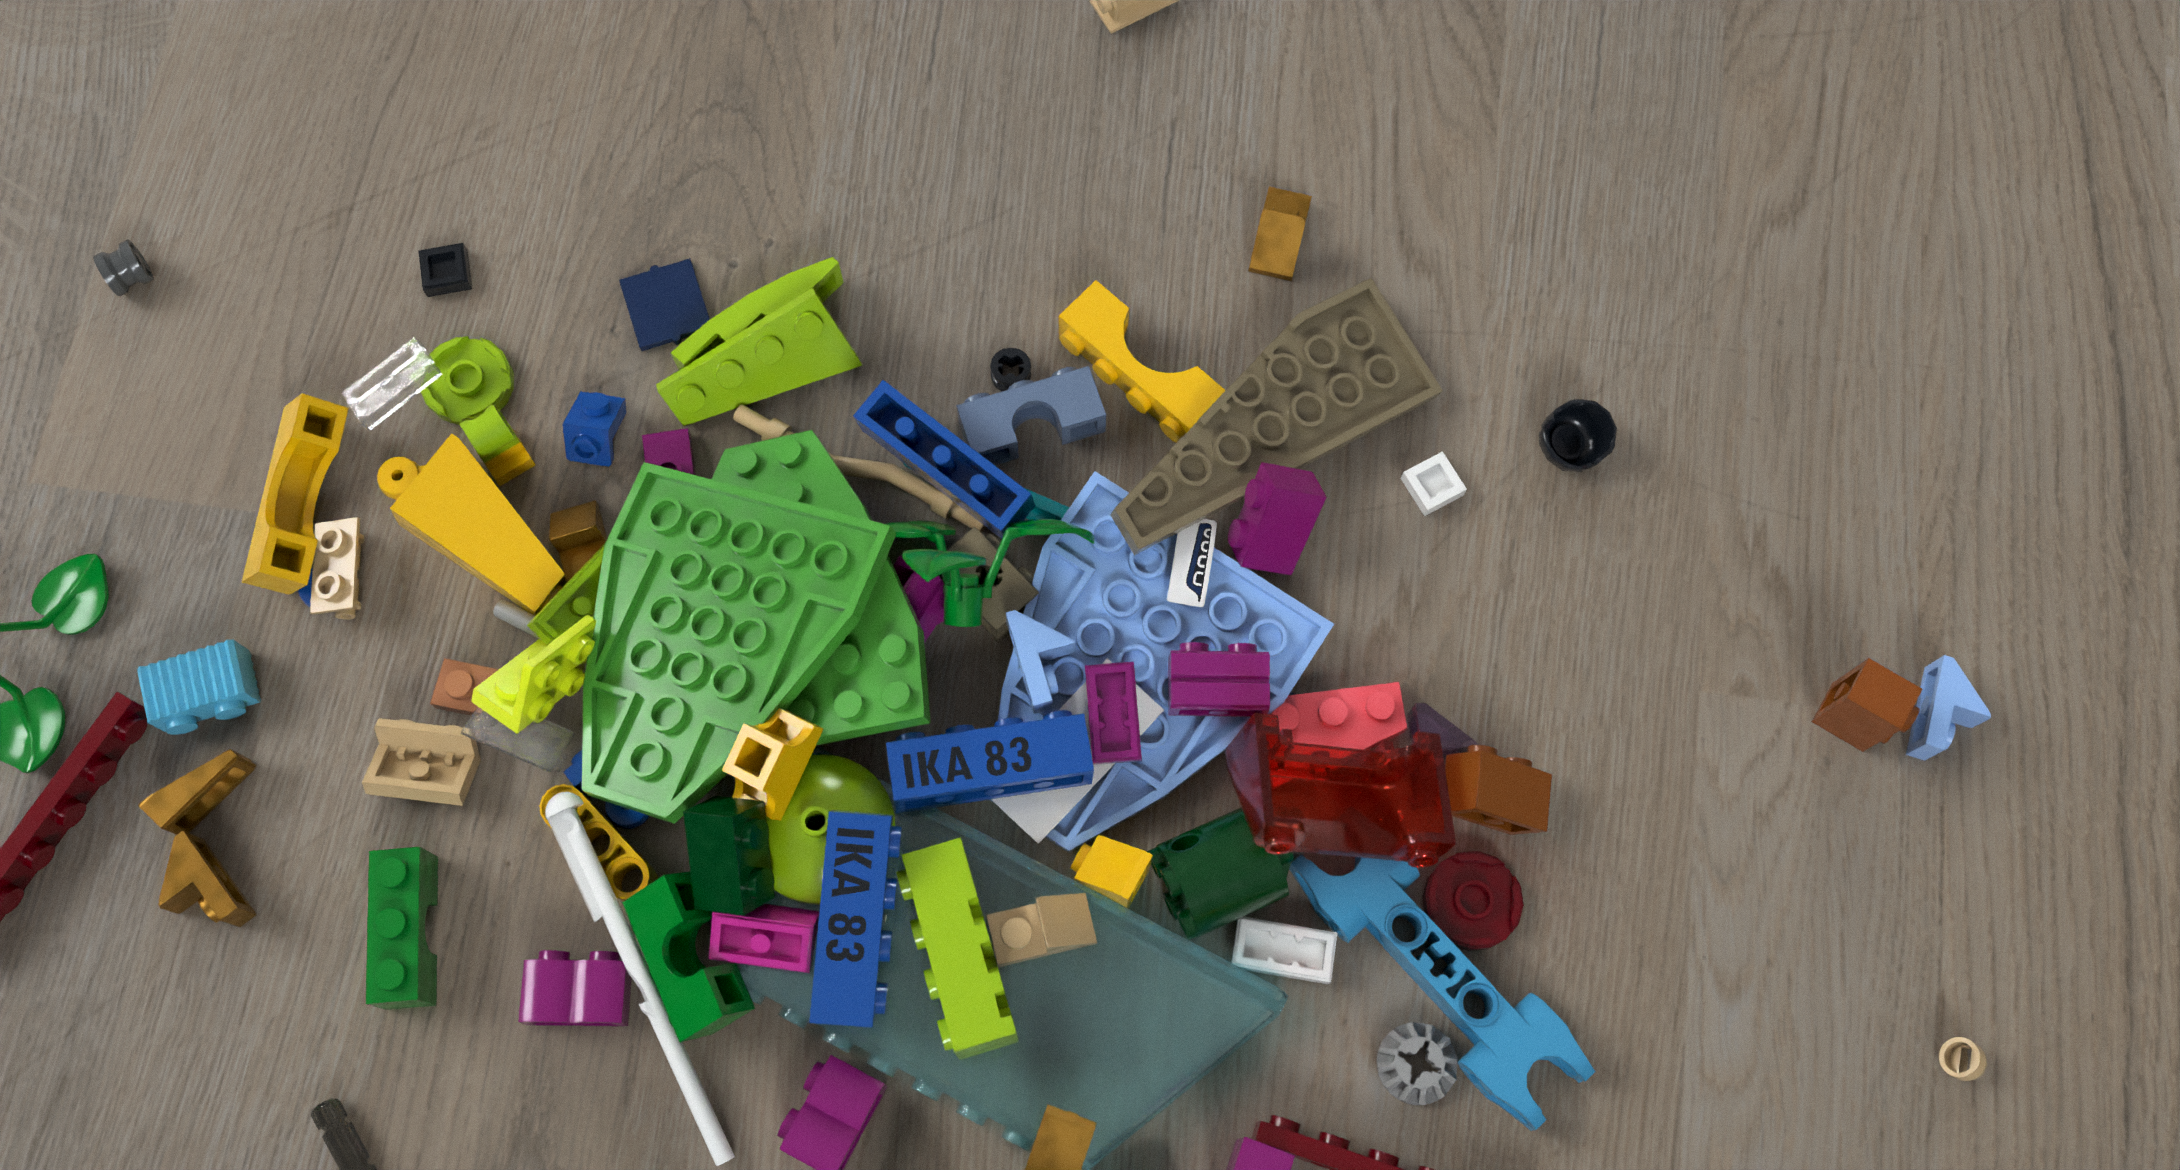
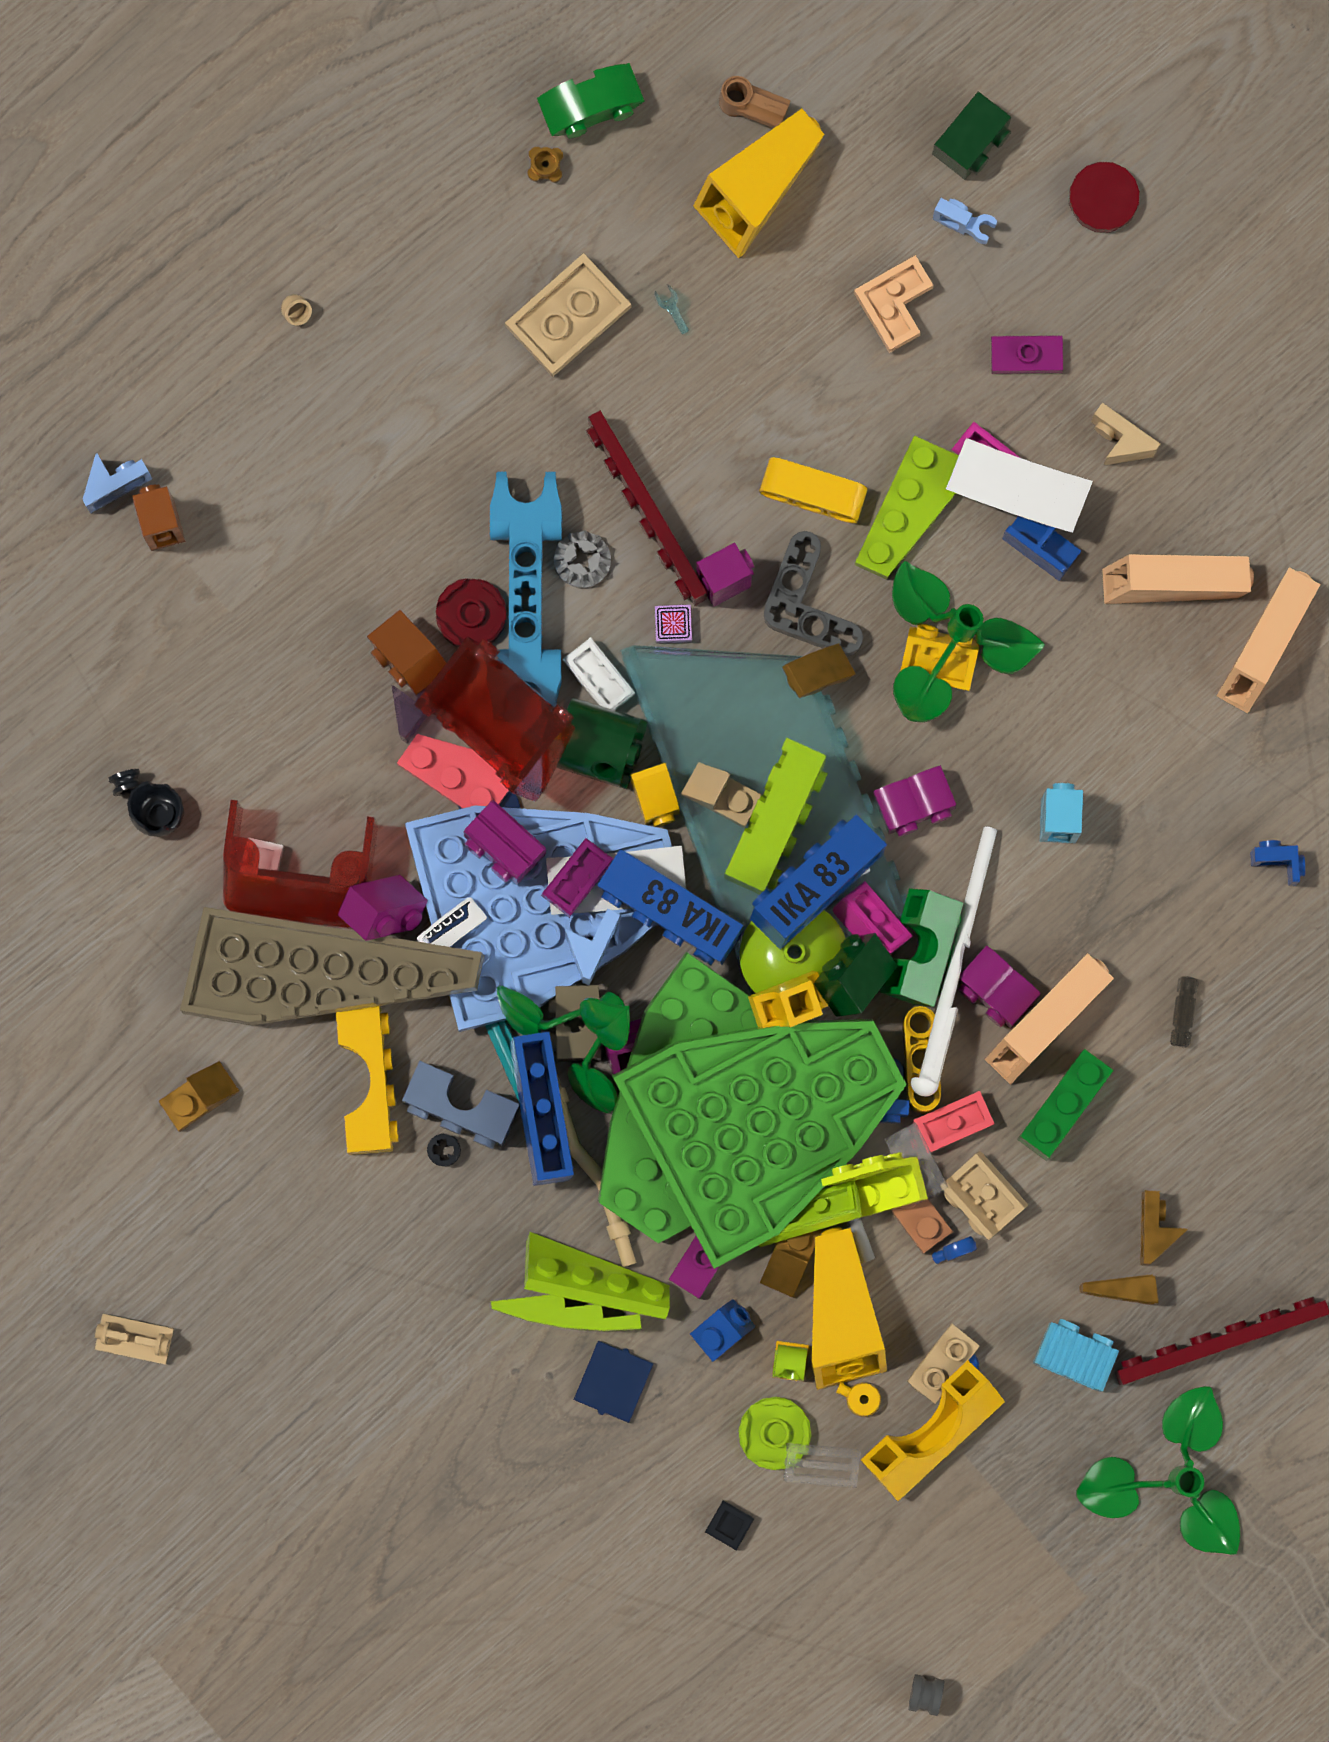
camera: 135 degrees left, 10 degrees up
none -> black bush [108,769,143,796]
none -> clear red windscreen [223,800,378,929]
none -> tile [655,605,692,643]
none -> coral plate [913,1091,995,1154]
none -> blue piece [932,1236,977,1264]
none -> light nougat slope [985,953,1114,1085]

